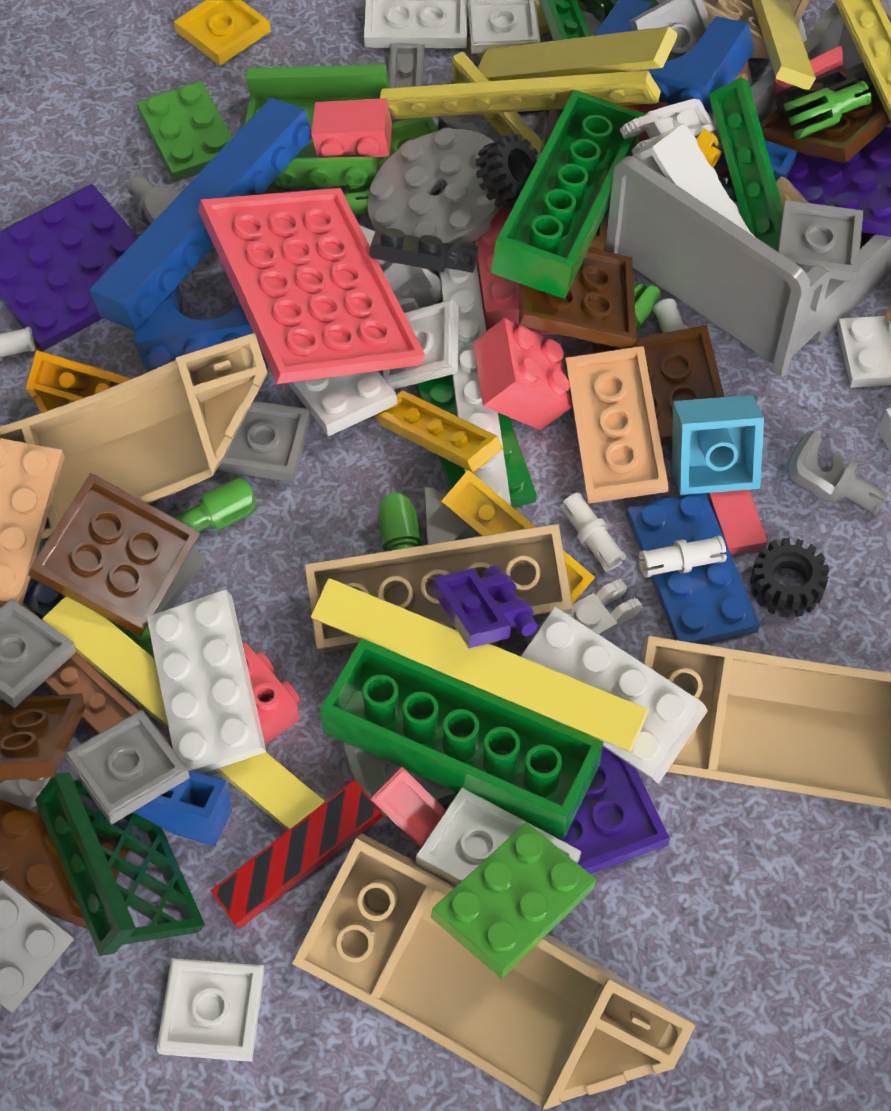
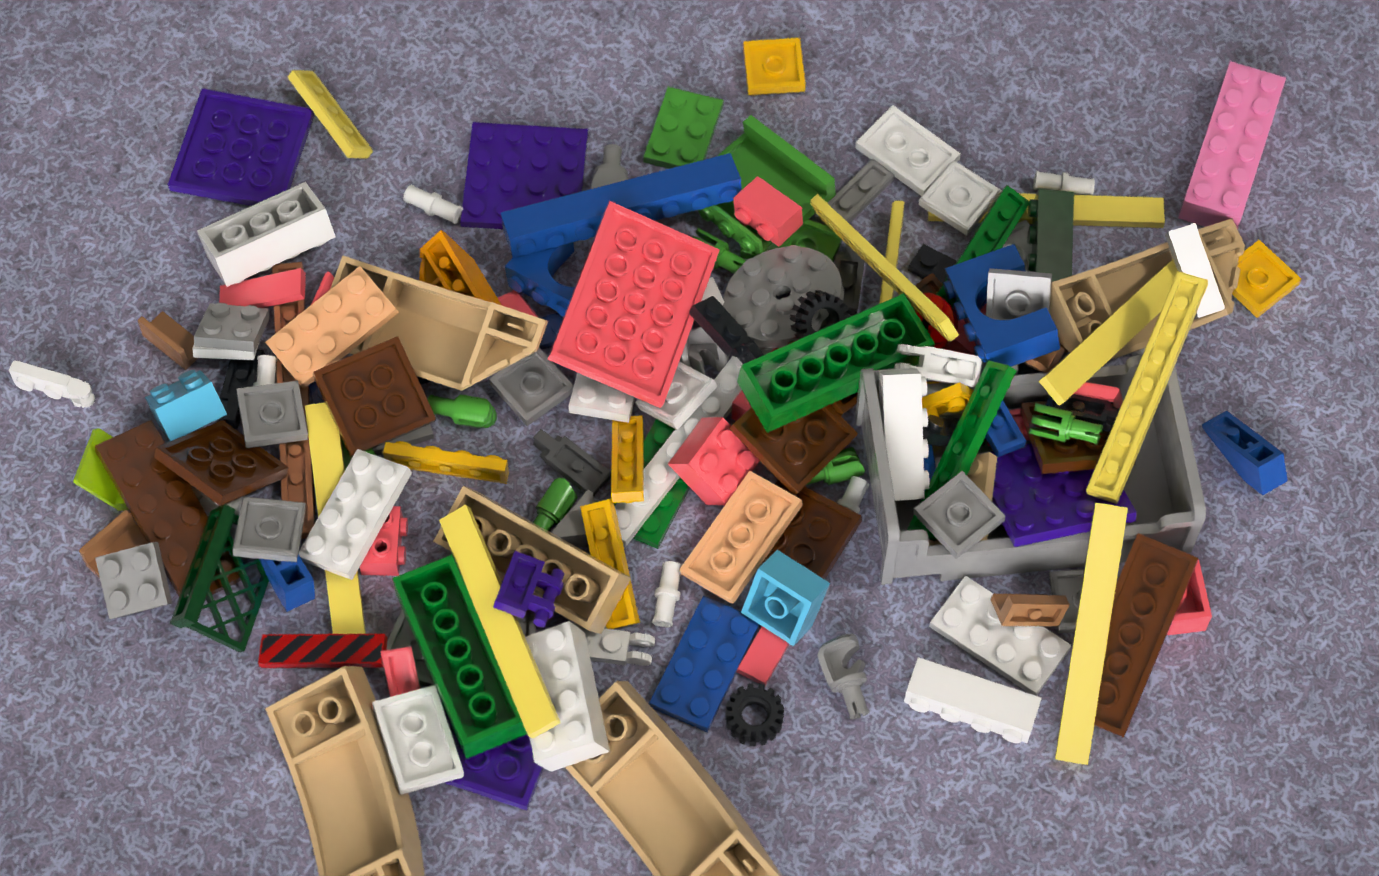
camera: 40 degrees right, 5 degrees up
white tile [157,958,265,1062] -> none
bright green plate [431,822,596,979] -> none
light yellow tile [478,26,678,81] -> none
white pin [639,536,727,578] -> none
none -> yellow plate [383,441,509,484]
none -> dark grey hinge [533,429,611,496]

